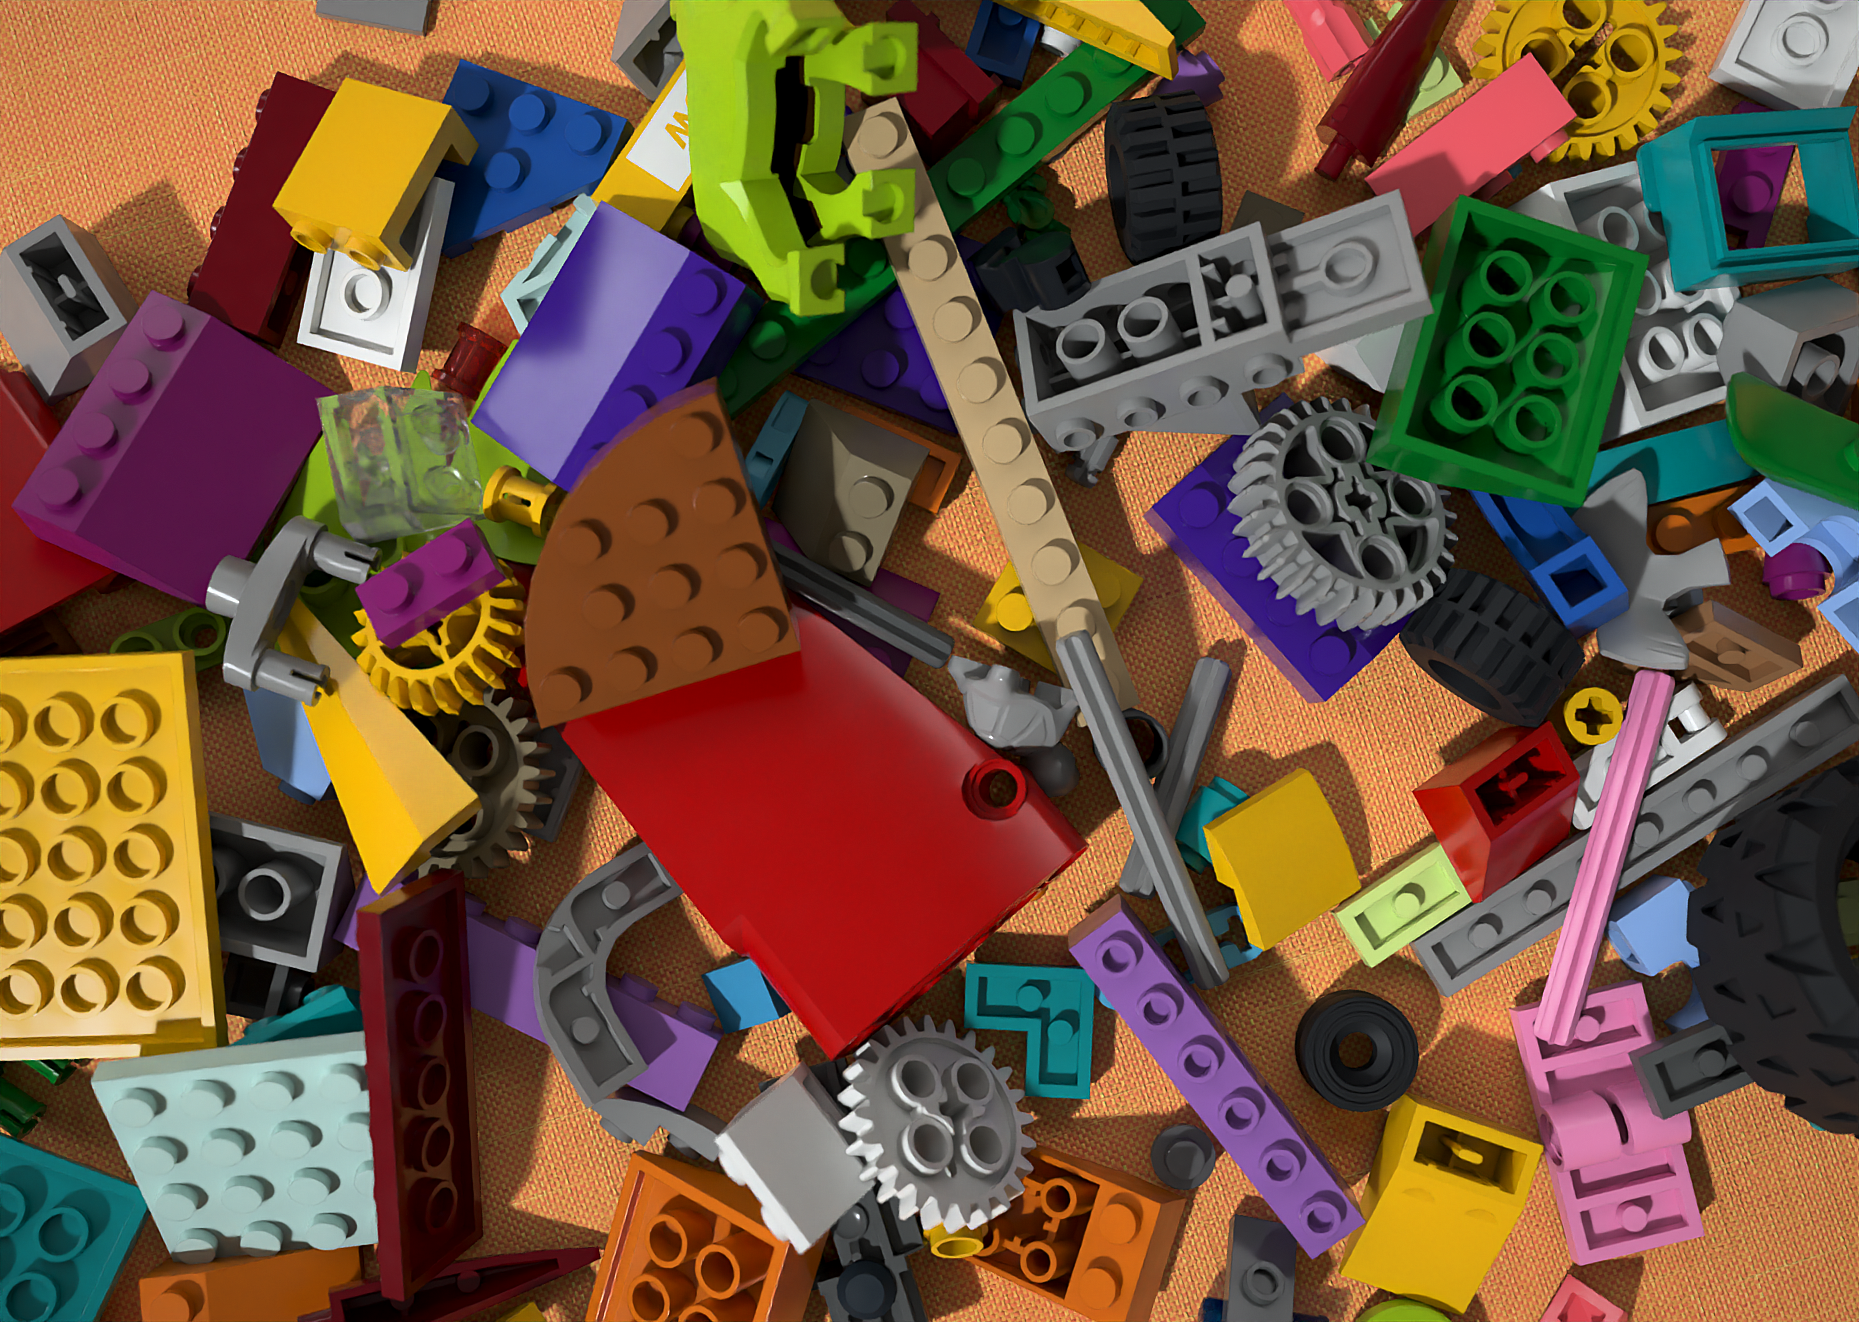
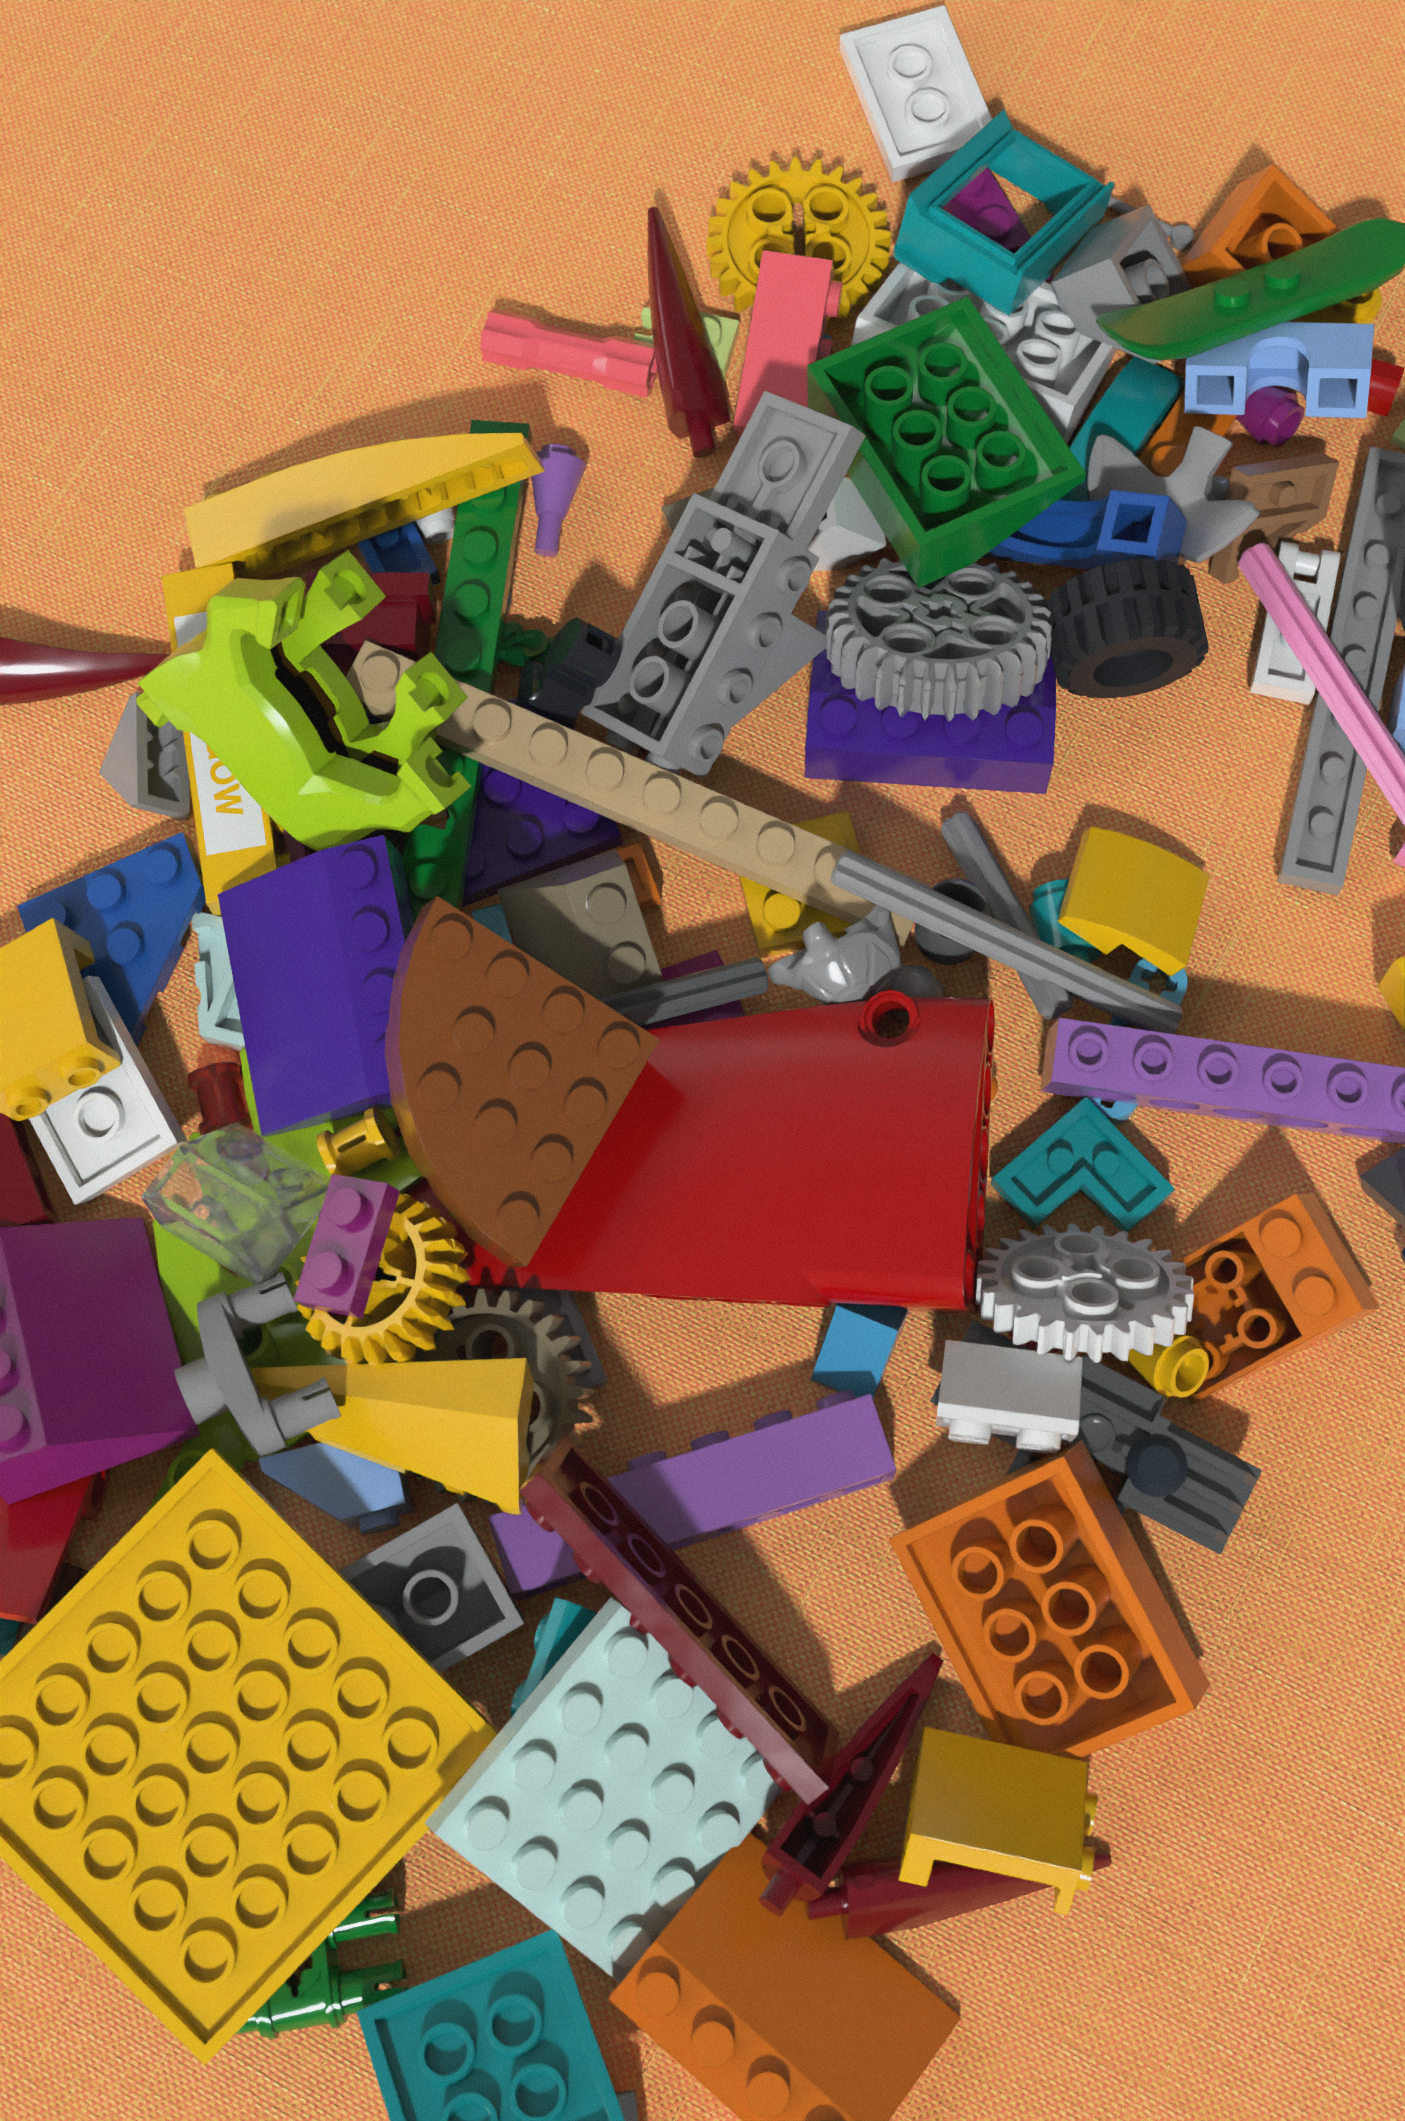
camera: 30 degrees left, 15 degrees down
dark grey bracket [223,952,315,1020] -> none
light grey plate [533,842,684,1109] -> none
light grey slope [591,1086,728,1163] -> none
light grey piece [1065,432,1123,489] -> none
black tyre [1104,89,1223,266] -> none
flat silver plate [1150,1123,1216,1190] -> none
black tyre [1294,989,1419,1112] -> none
yellowish green plate [1330,842,1472,968] -> none
red slope [1412,720,1581,903] -> none
yellow bush [1544,687,1623,745] -> none

